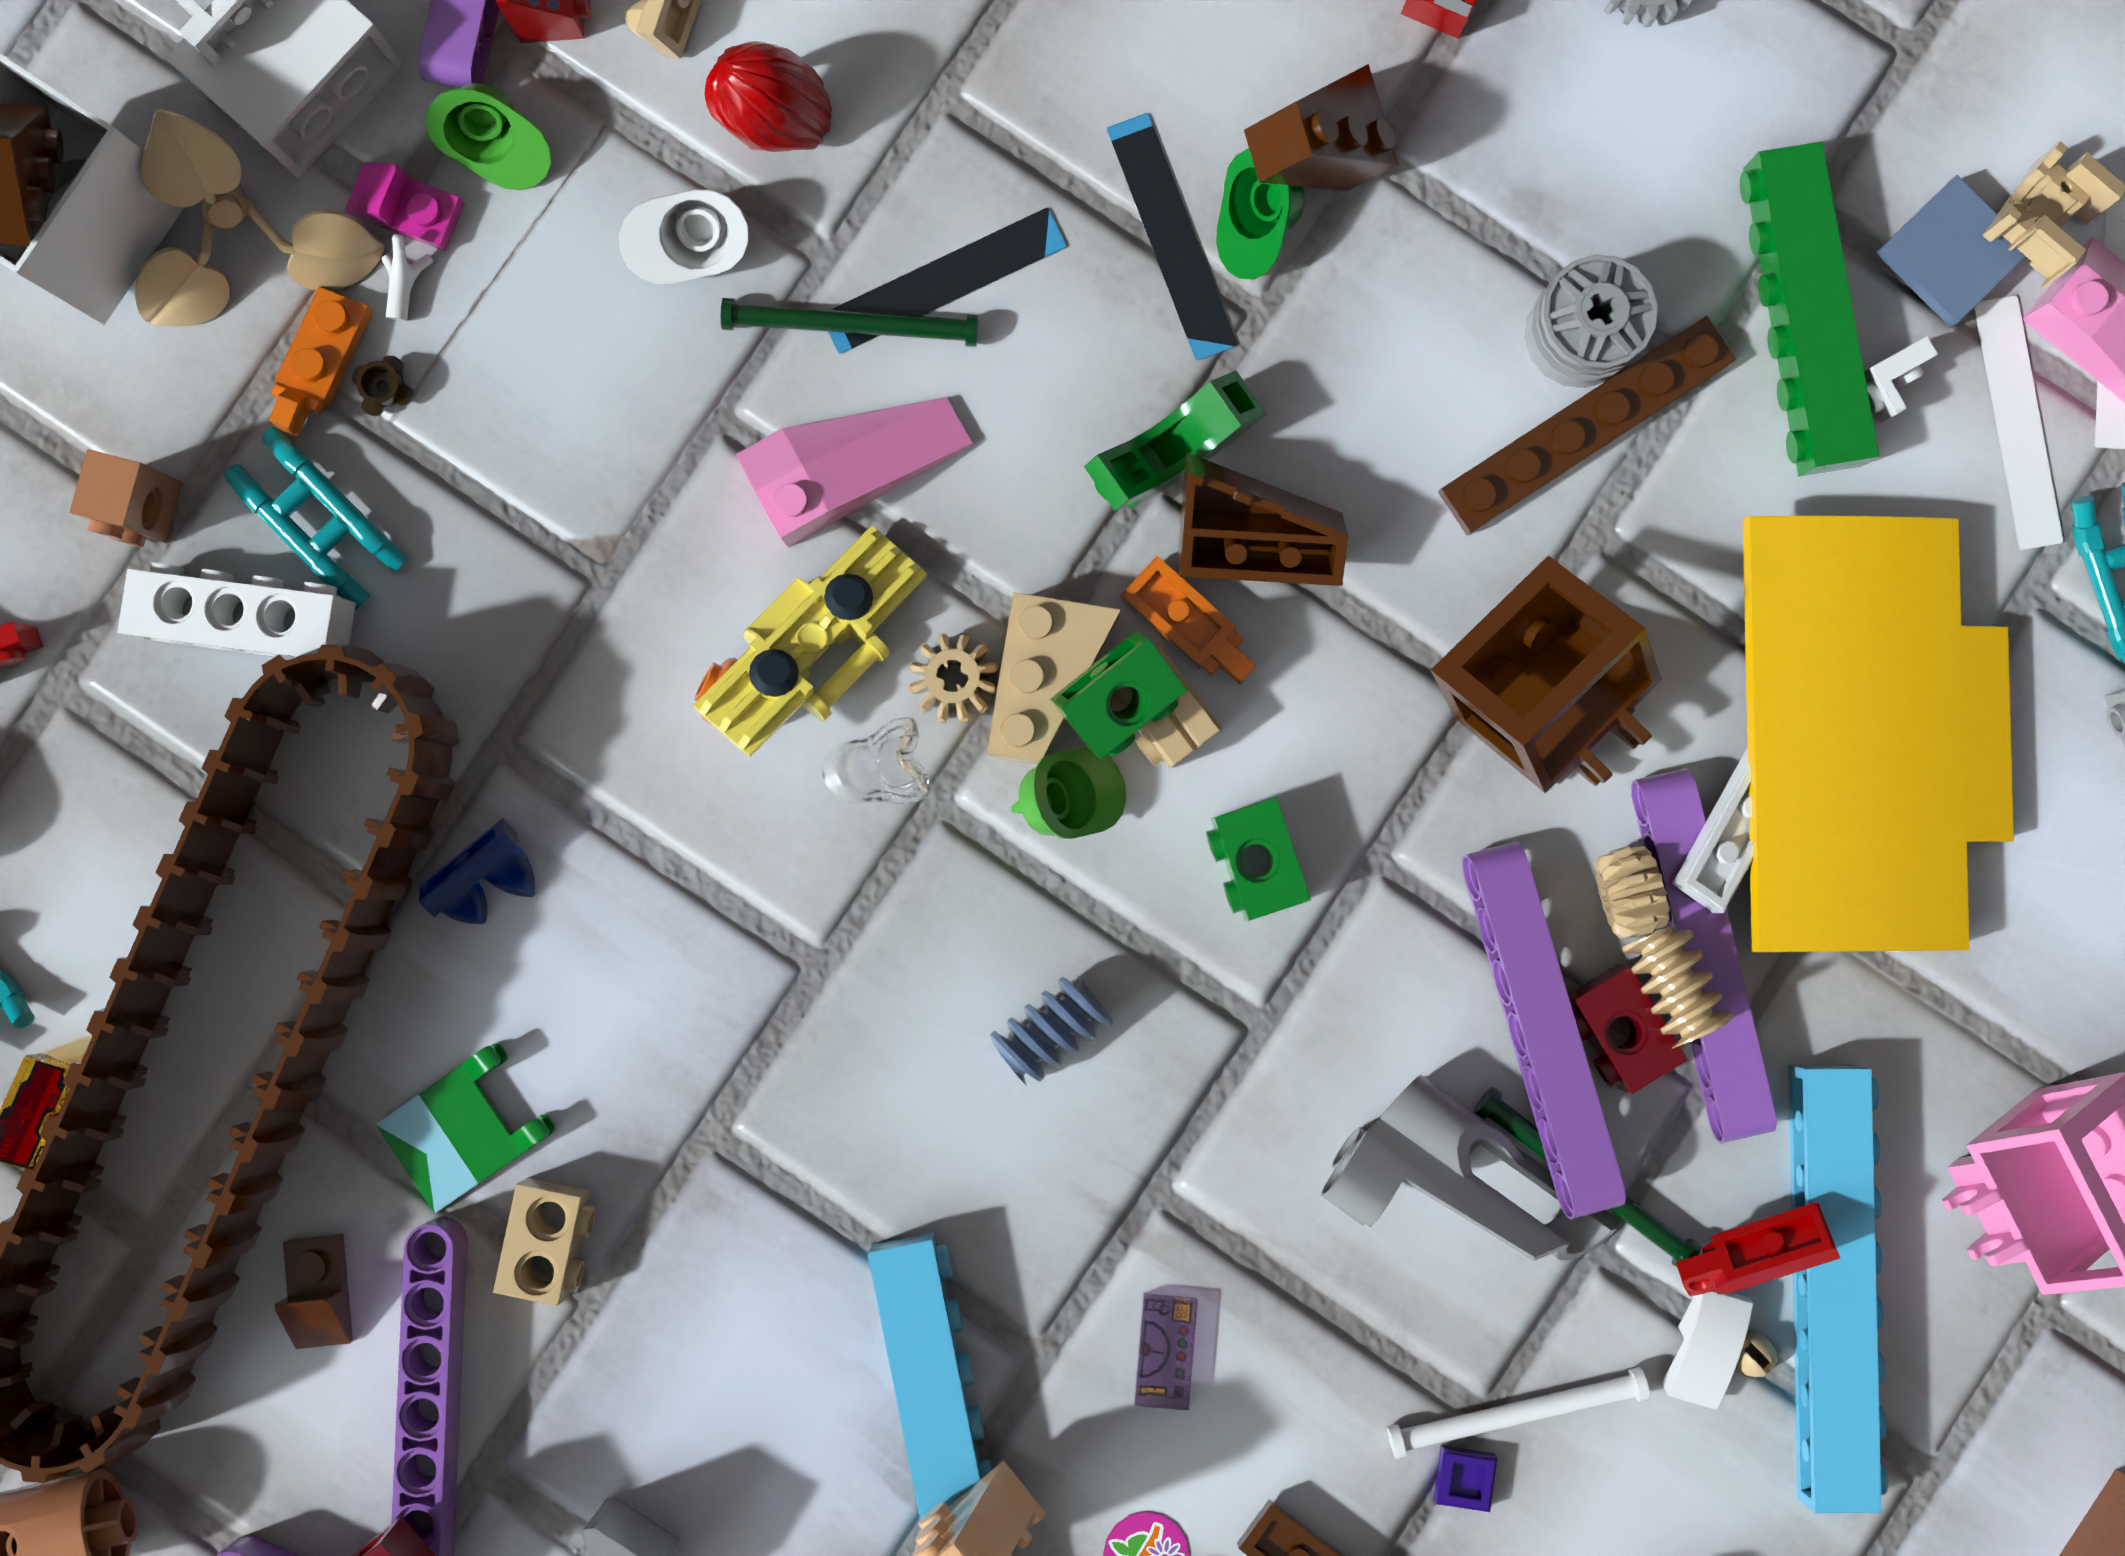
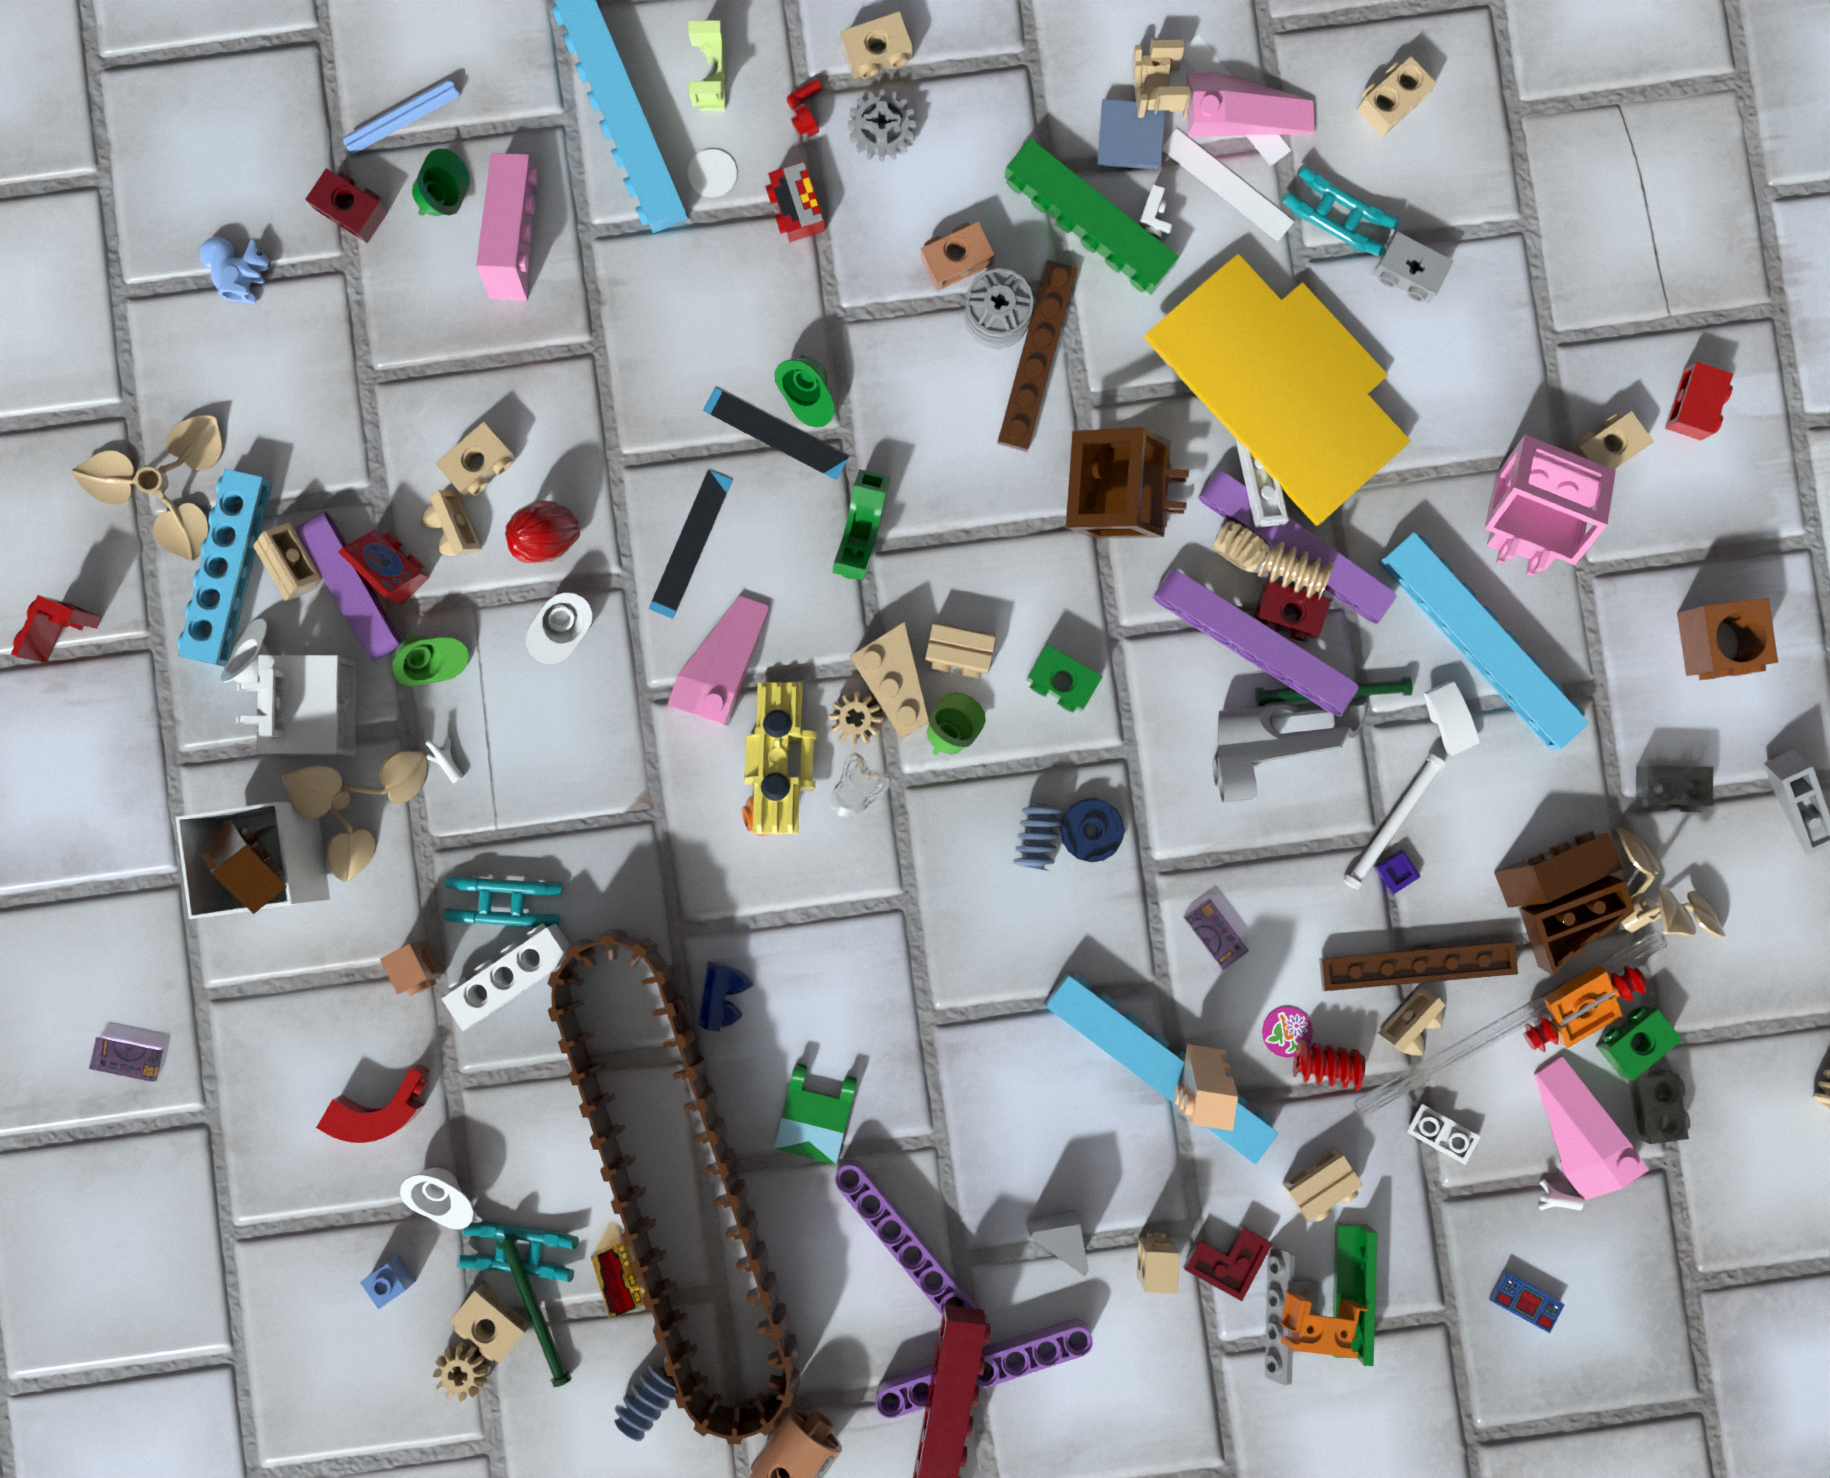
camera: 40 degrees left, 0 degrees up
orange hinge [269,287,372,437] -> none
reddish brown slope [274,1233,353,1349] -> none
dark pink slope [344,162,465,251] -> none
dark brown plate [352,356,414,416] -> none
tan brick [493,1177,596,1306] -> none
dark green bar [720,298,978,347] -> none
green brick [1050,631,1188,760] -> none
orange hinge [1121,556,1256,685] -> none
reddish brown wedge [1178,452,1348,586] -> none
reddish brown wedge [1244,64,1399,191] -> none
red hinge [1676,1202,1841,1297] -> none
tan hinge [1736,1330,1777,1377] -> none
none -> nougat brick [921,221,995,291]
none -> dark blue plate [1060,798,1125,863]

